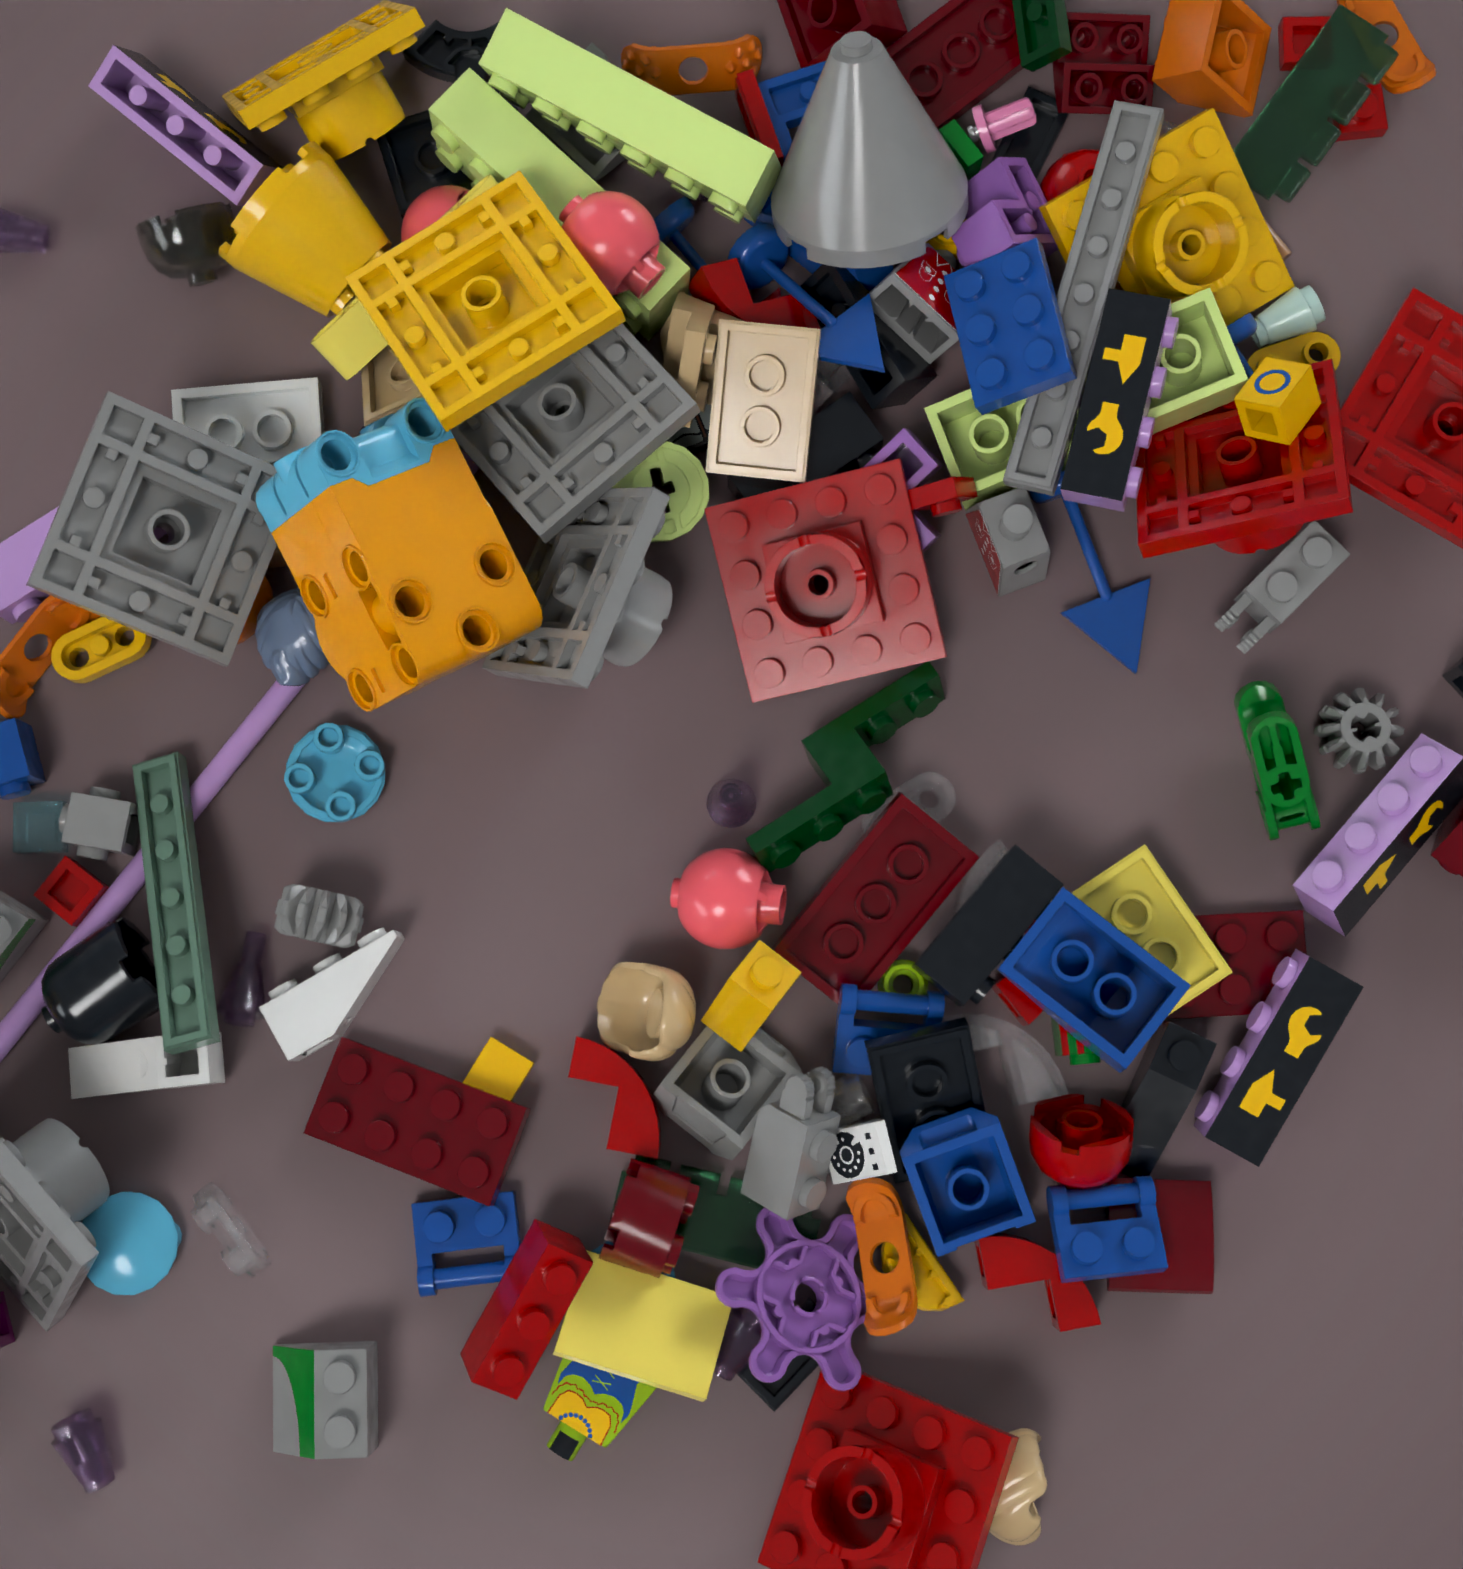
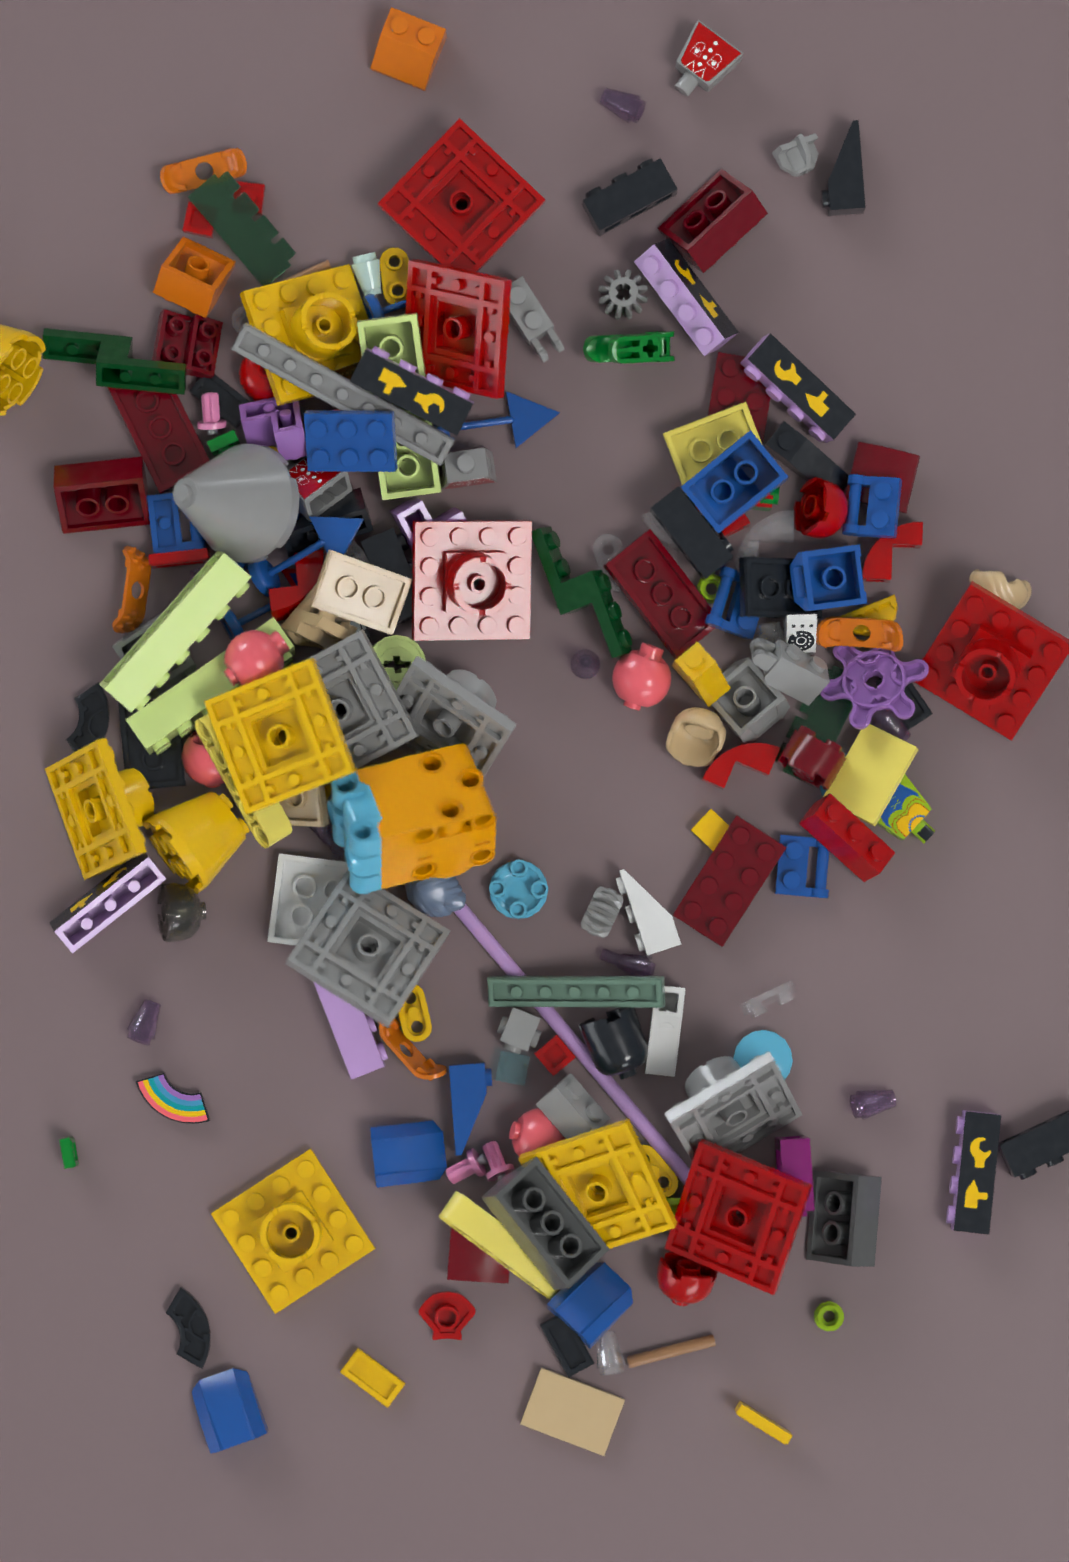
camera: 80 degrees left, 5 degrees up
light grey slope [273,1341,379,1459] -> none
red plate [908,476,978,517] -> none
yellow brick [1234,357,1321,445] -> none

